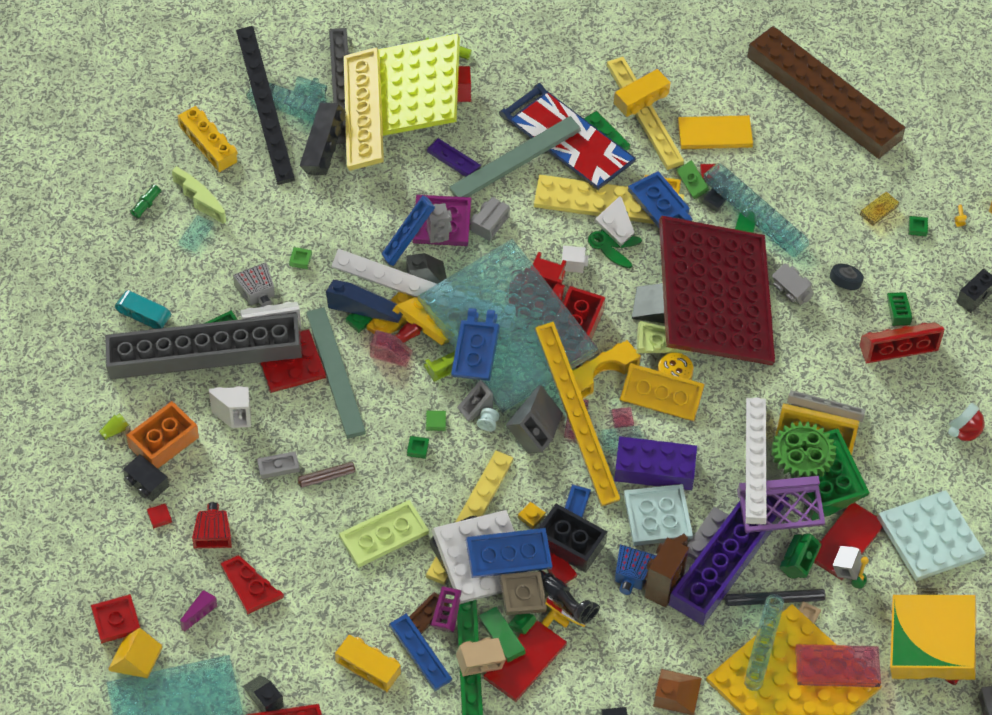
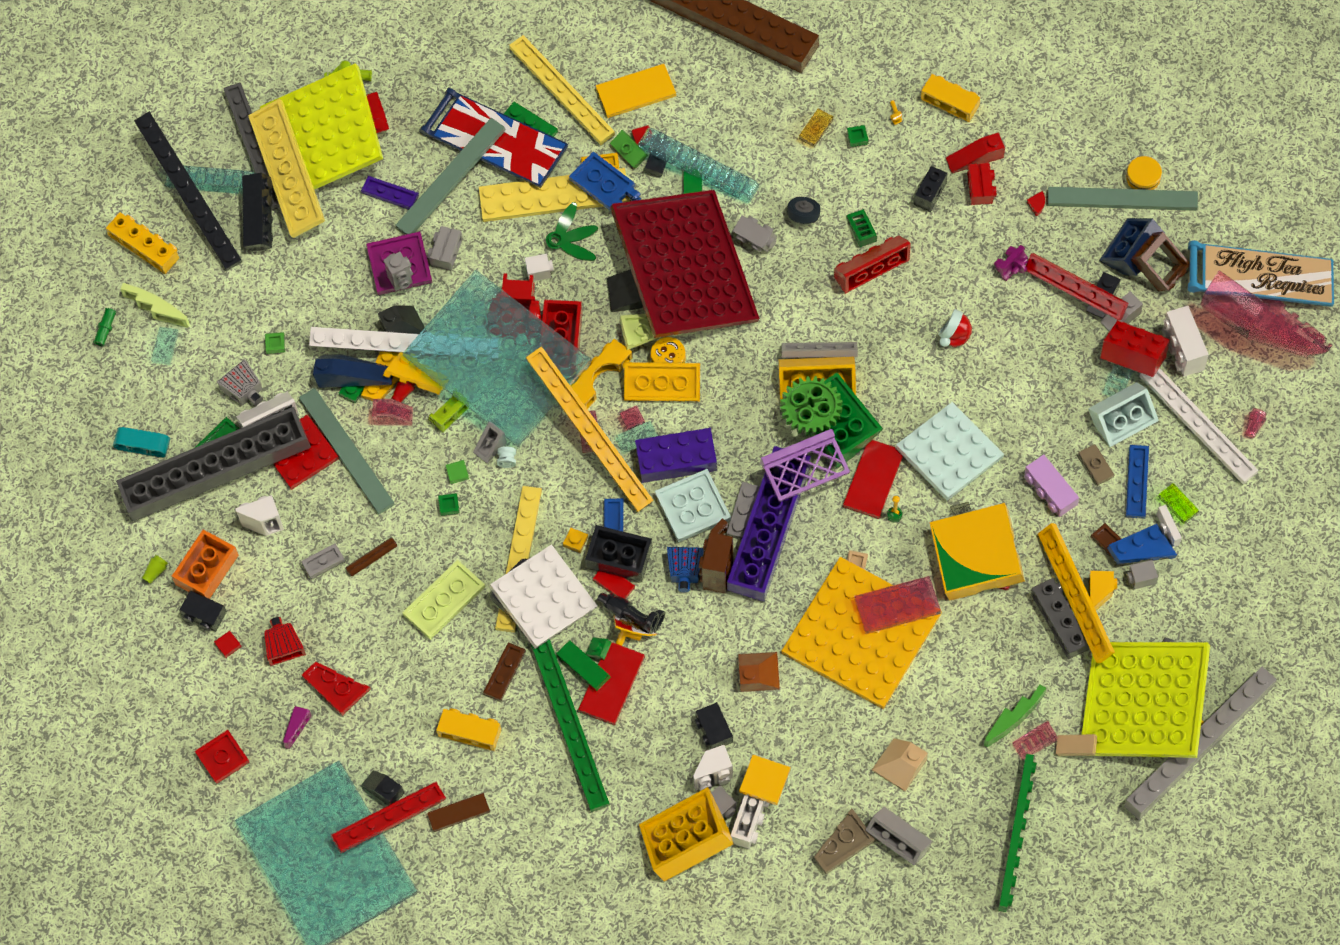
camera: 10 degrees left, 10 degrees up
yellow slope [108,628,163,678] -> none
clear light blue hips [294,76,327,104] -> none
blue tile [381,196,435,266] -> none
blue tile [389,613,452,692] -> none
magenta slope [431,586,462,633] -> none
blue tile [451,308,500,381] -> none
tan brick [456,638,506,676] -> none
blue plate [465,528,552,578] -> none
dark tan plate [500,571,547,615] -> none
dark grey slope [506,385,563,453] -> none
white wing [594,196,634,247] -> none
yellow brick [614,69,671,117] -> none
black axle [725,589,826,606] -> none
clear light blue beam [744,594,784,691] -> none
white plate [746,397,766,524] -> none
green brick [780,533,821,579] -> none
brick [833,546,863,580] -> none

